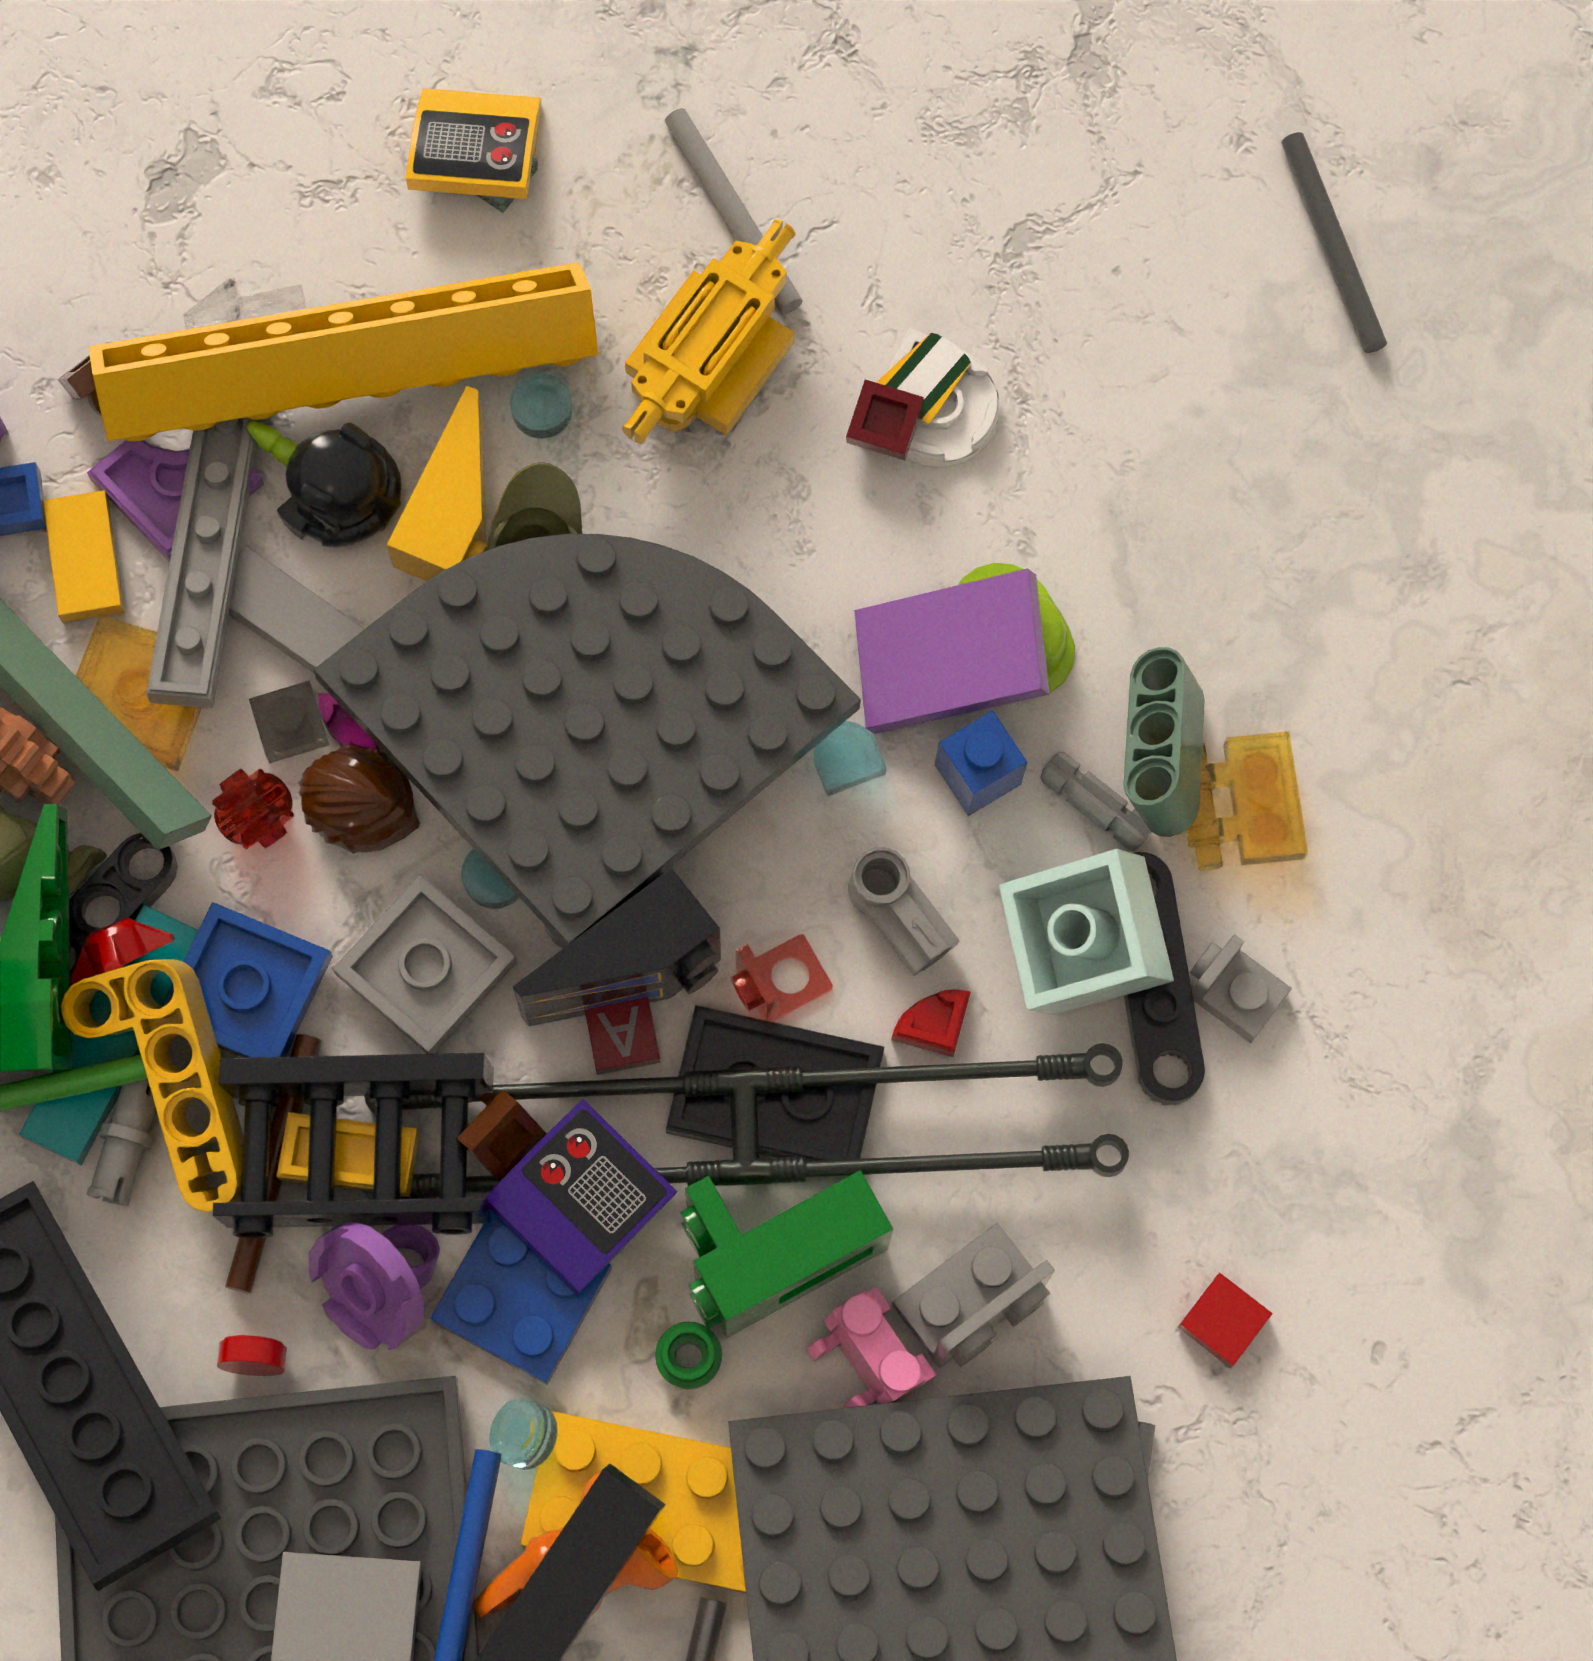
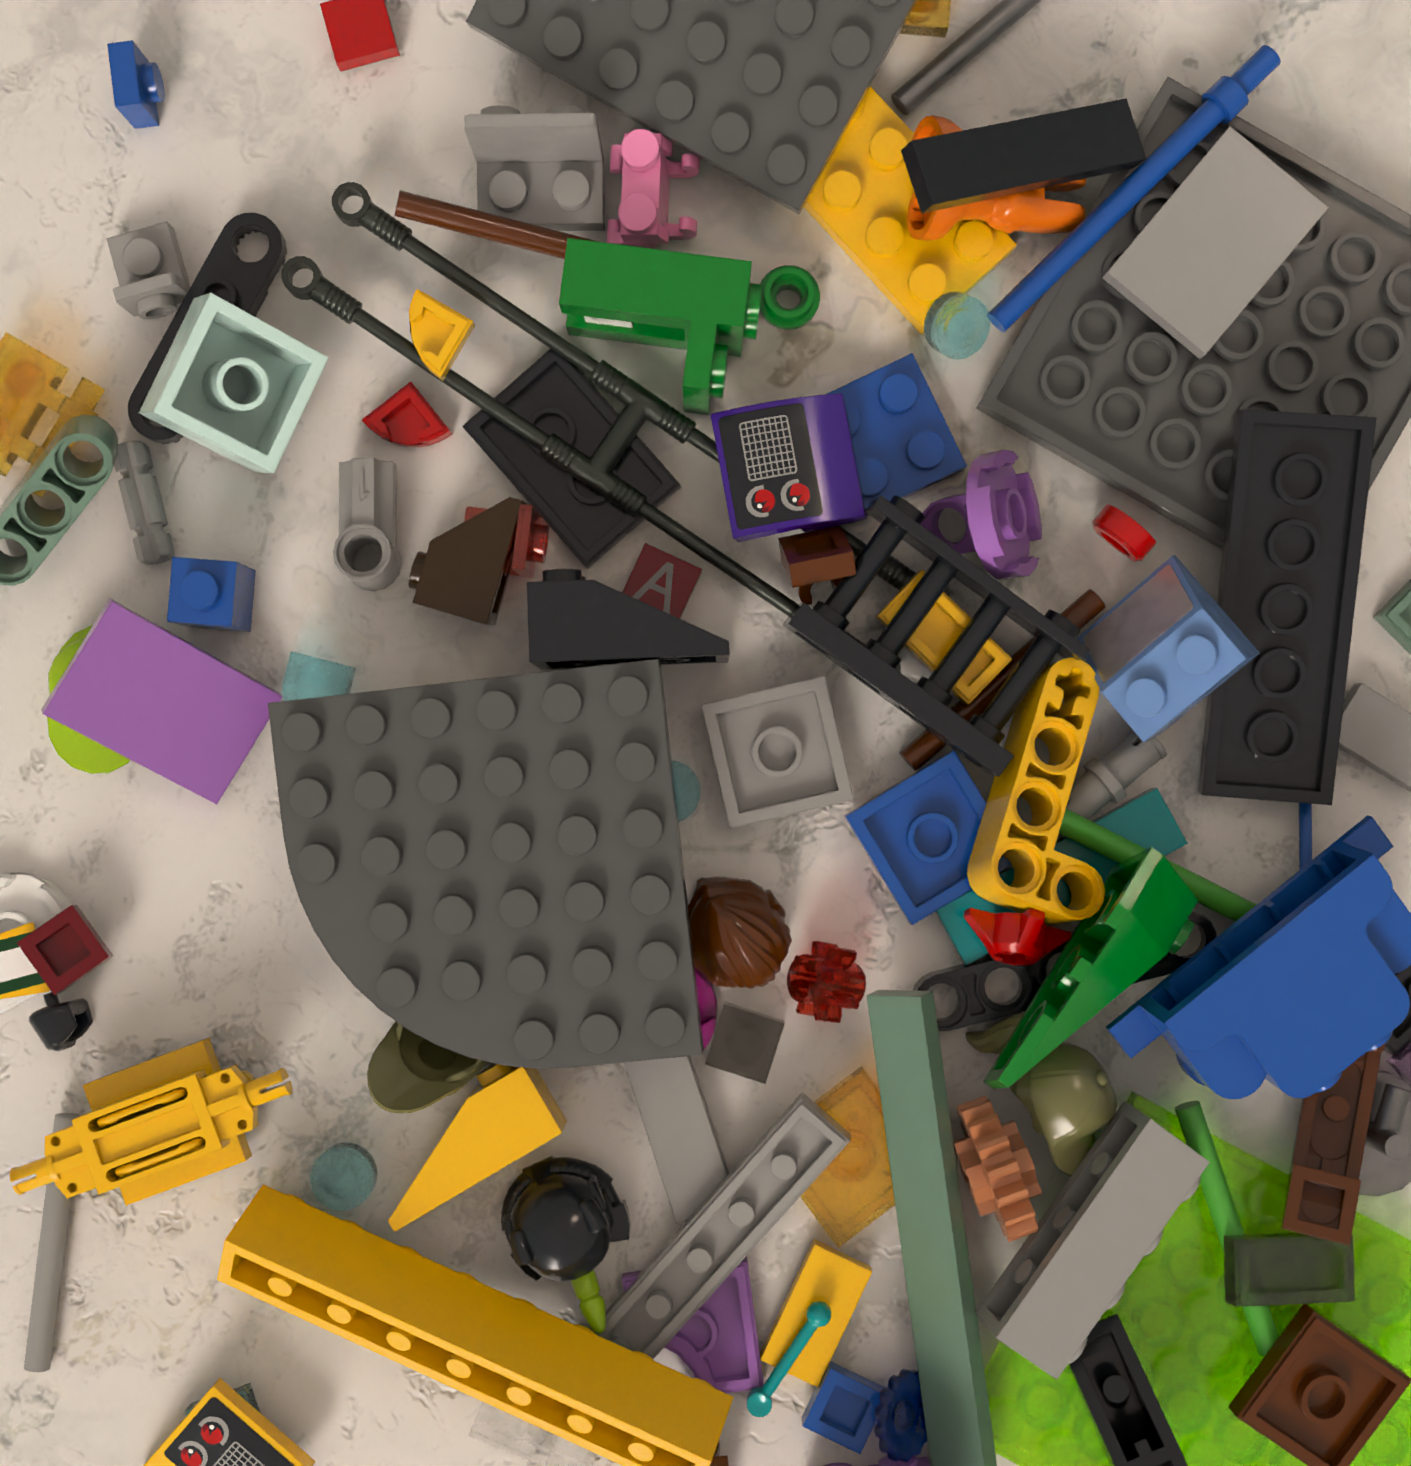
camera: 140 degrees left, 15 degrees up
none -> black piece [29,992,93,1051]
none -> blue plate [107,40,165,129]
none -> reddish brown bar [394,190,599,259]
none -> dark brown slope [408,497,530,625]
none -> yellow tile [409,289,475,381]
none -> teal hinge [747,1301,831,1417]
none -> medium blue slope [1076,555,1260,743]

